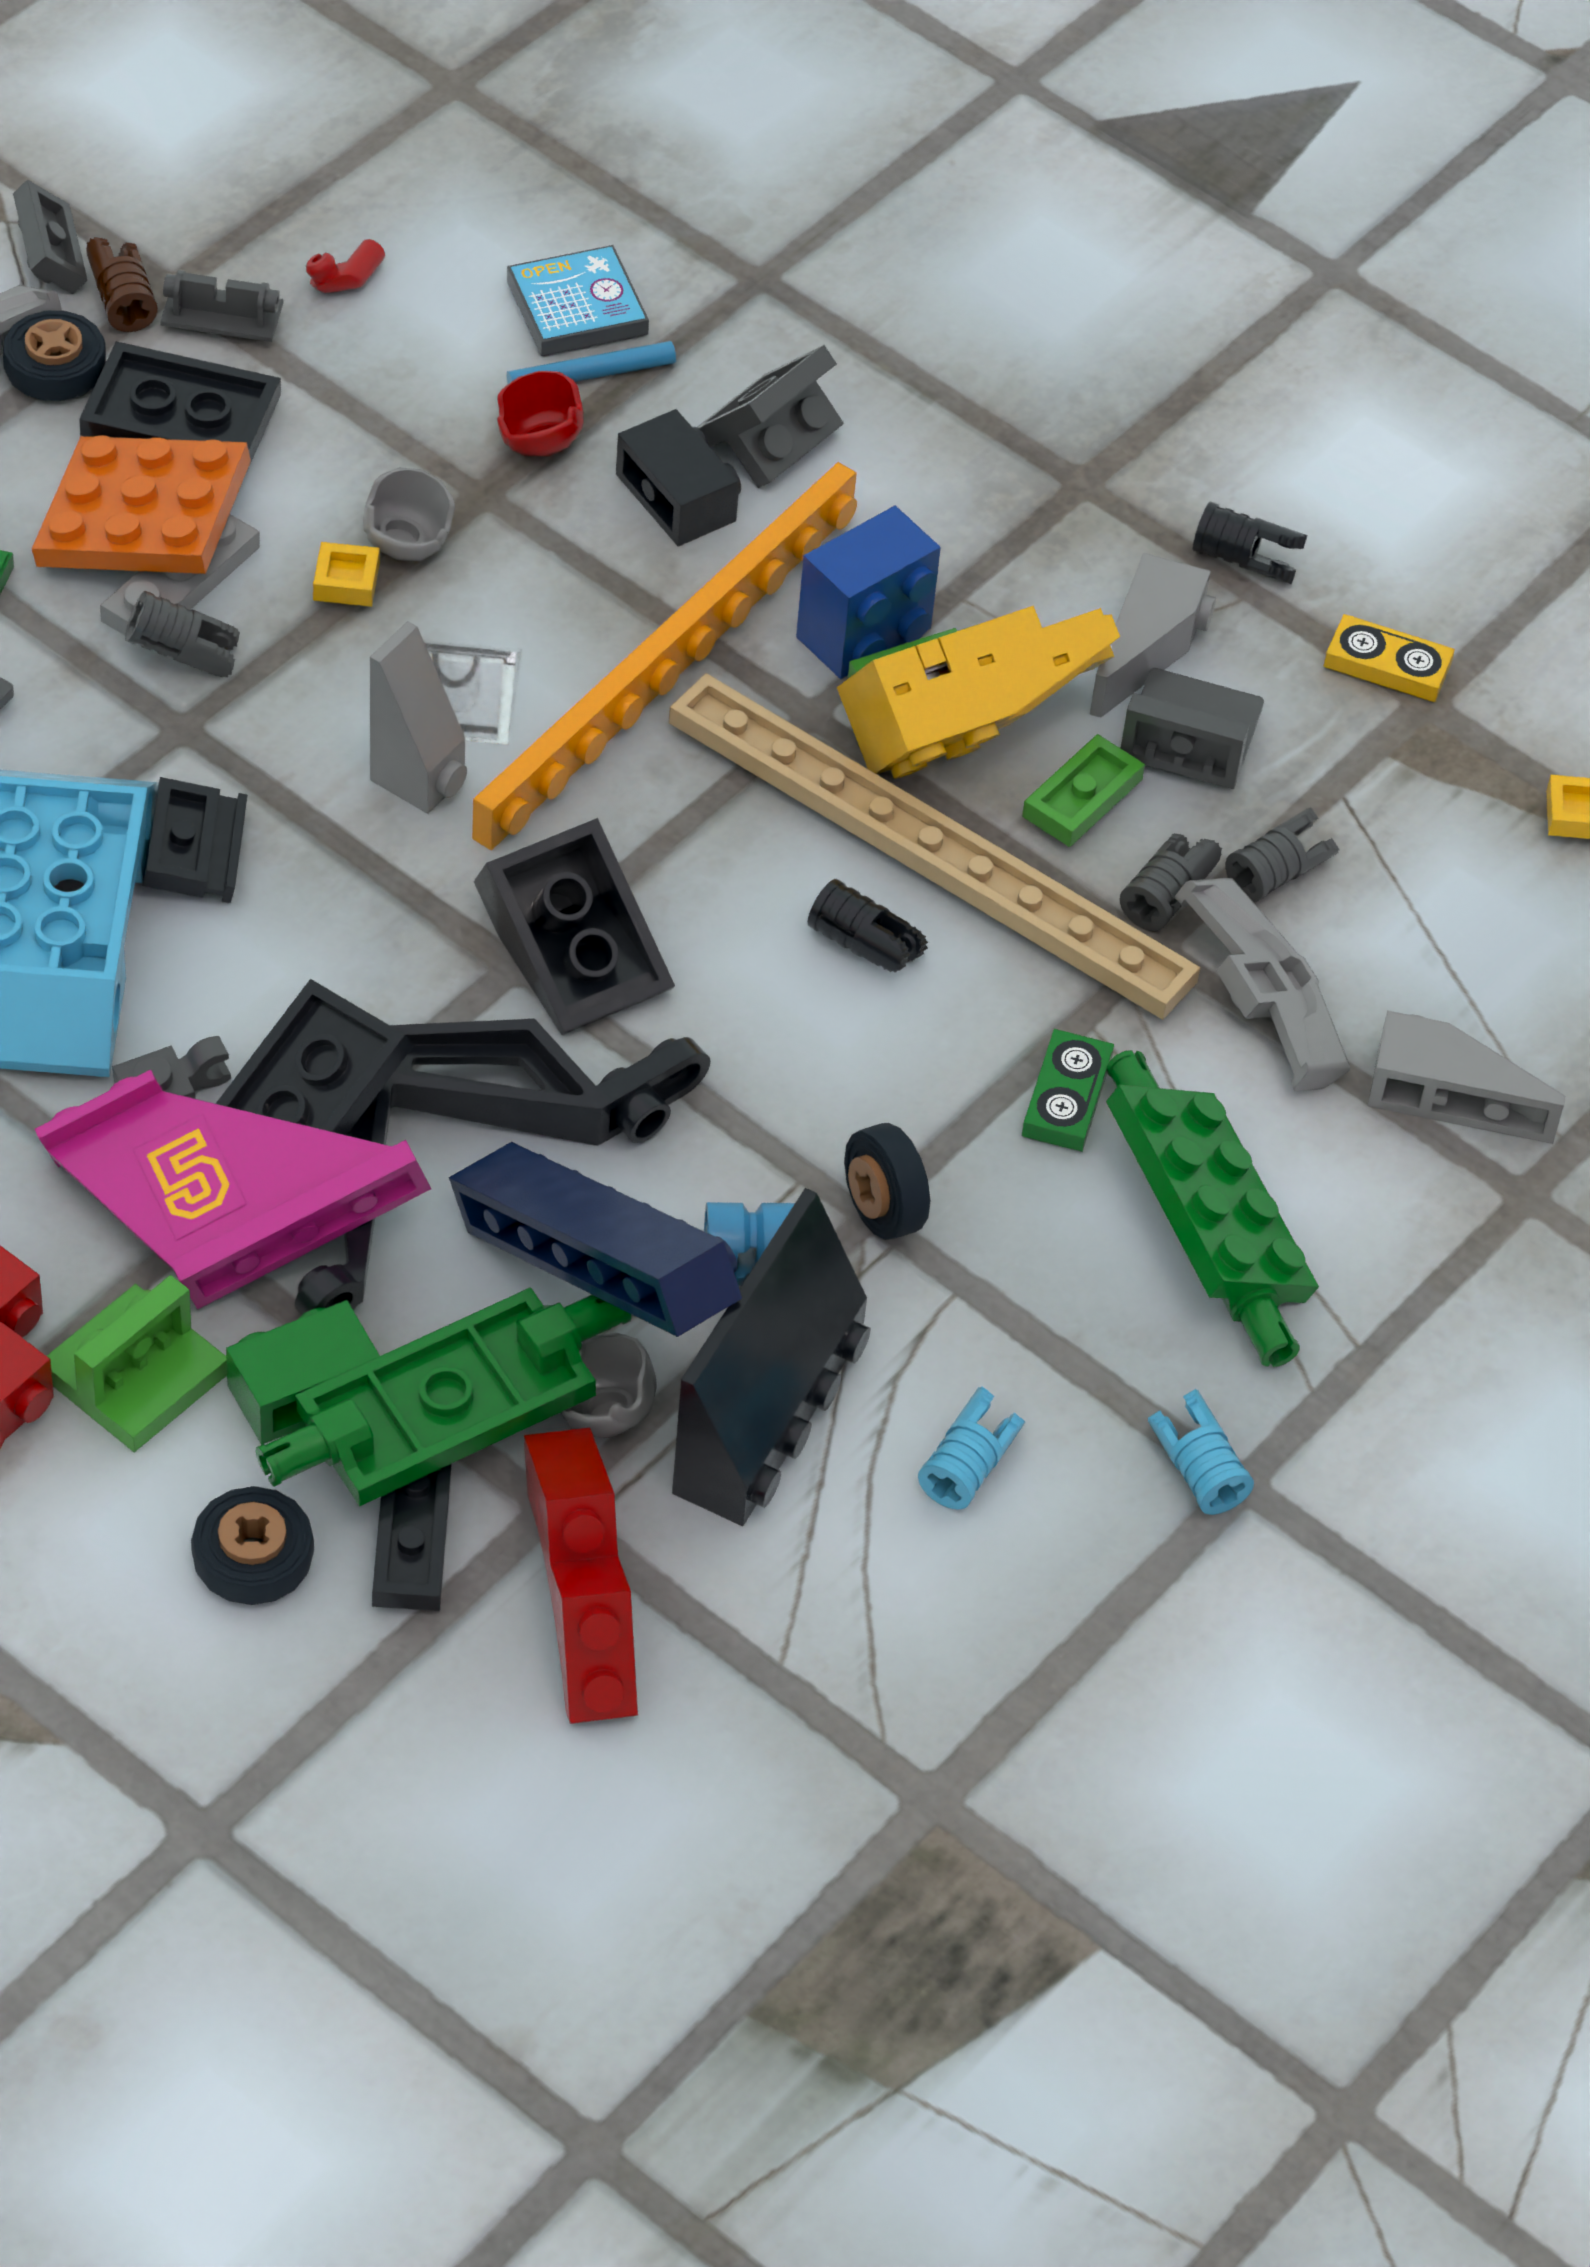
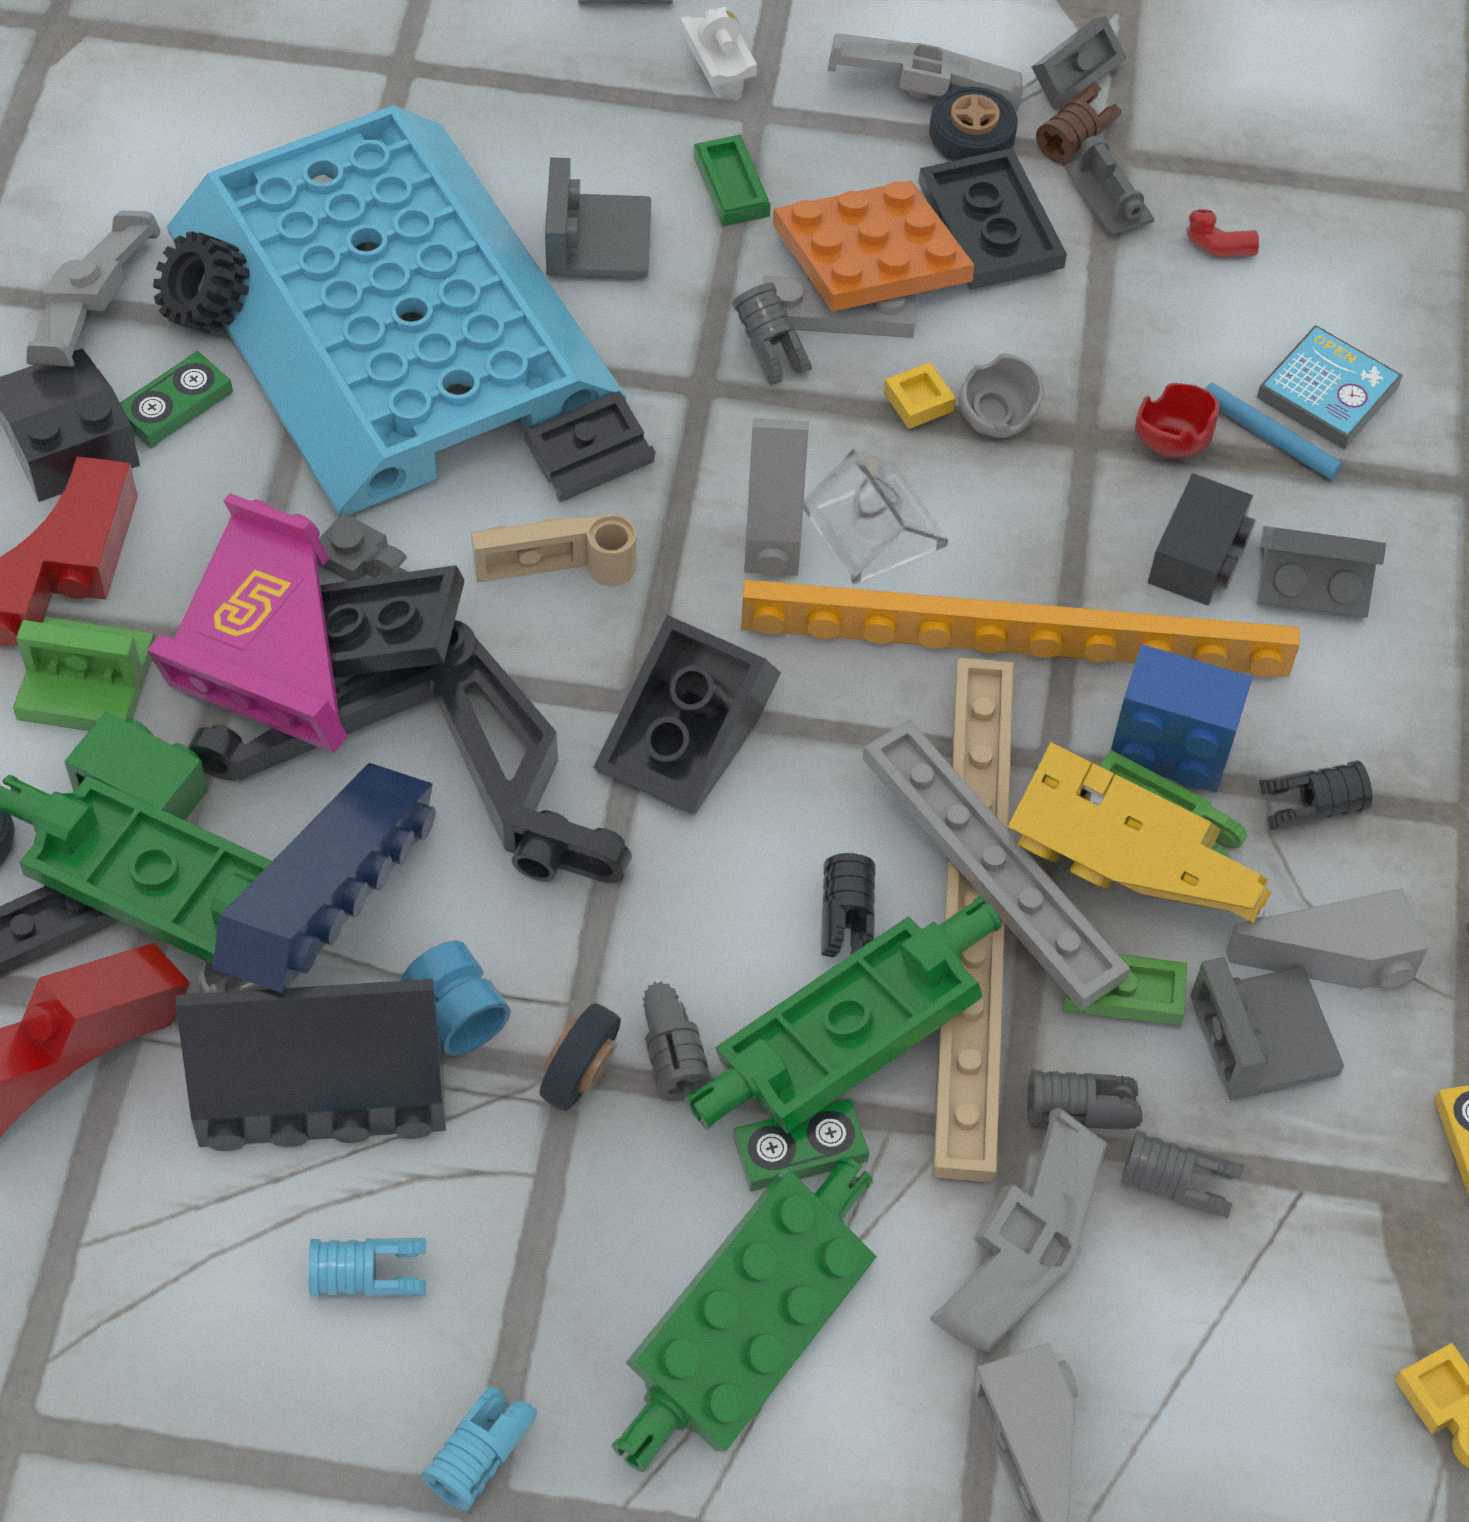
camera: 60 degrees right, 5 degrees up
none -> tan plate [471,514,636,586]
none -> dark grey hinge [642,981,712,1101]
none -> green plate [685,896,1001,1133]
none -> light grey plate [863,720,1130,1011]
none -> black hinge [1259,760,1372,830]

